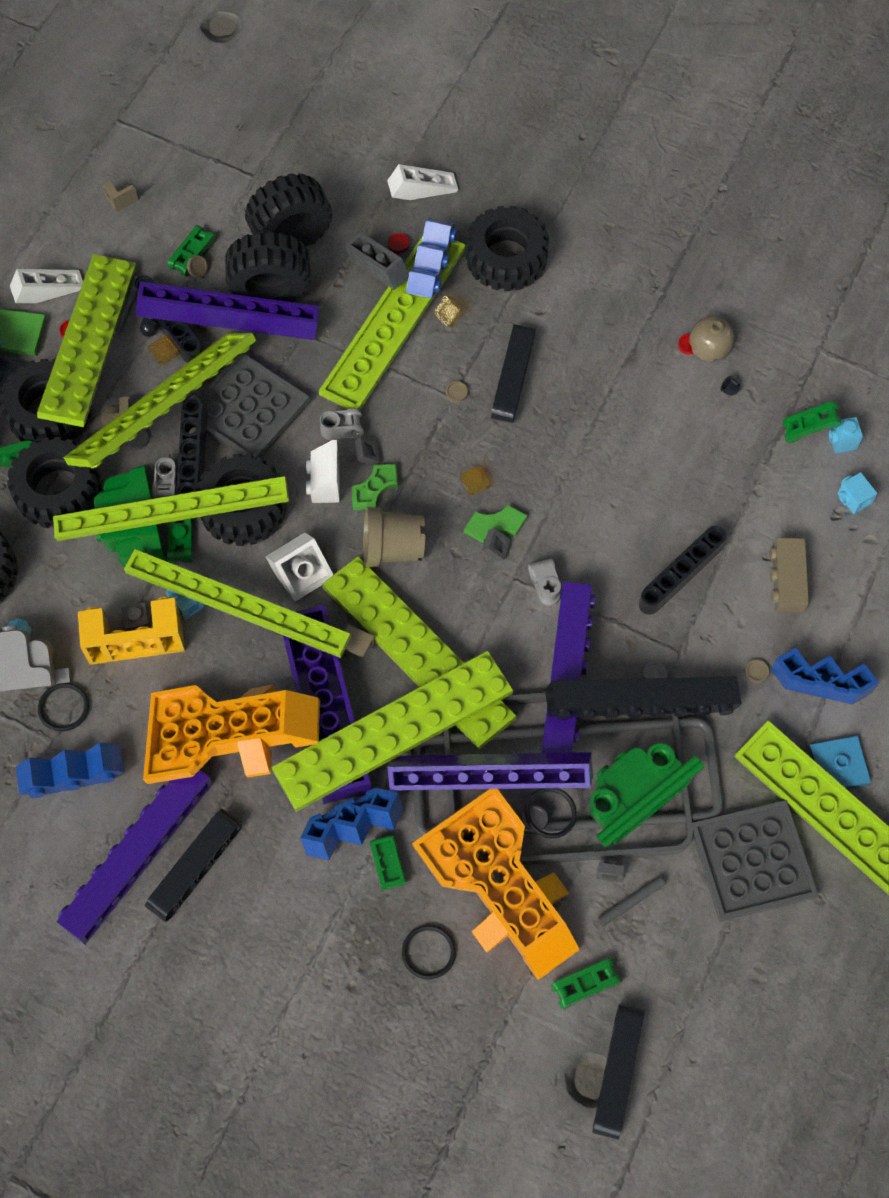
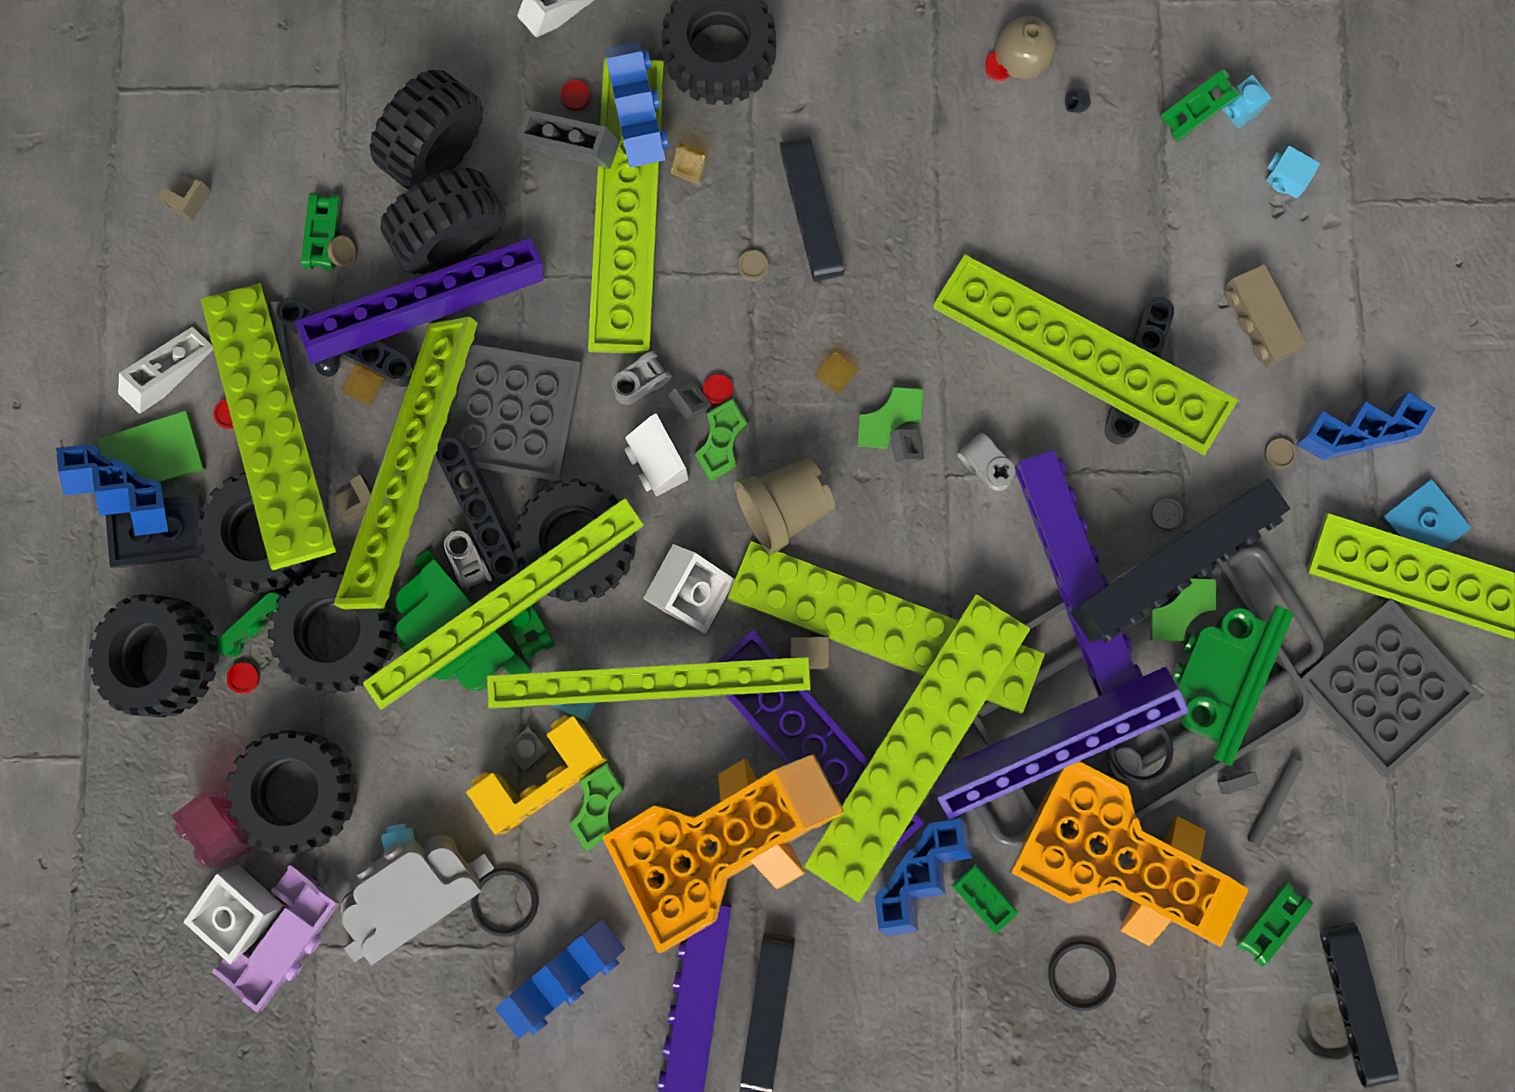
camera: 25 degrees left, 15 degrees up
none -> bright green tile [569,763,624,851]
none -> red piece [703,374,733,405]
none -> lime plate [933,255,1238,456]
none -> bright green tile [1150,578,1216,642]

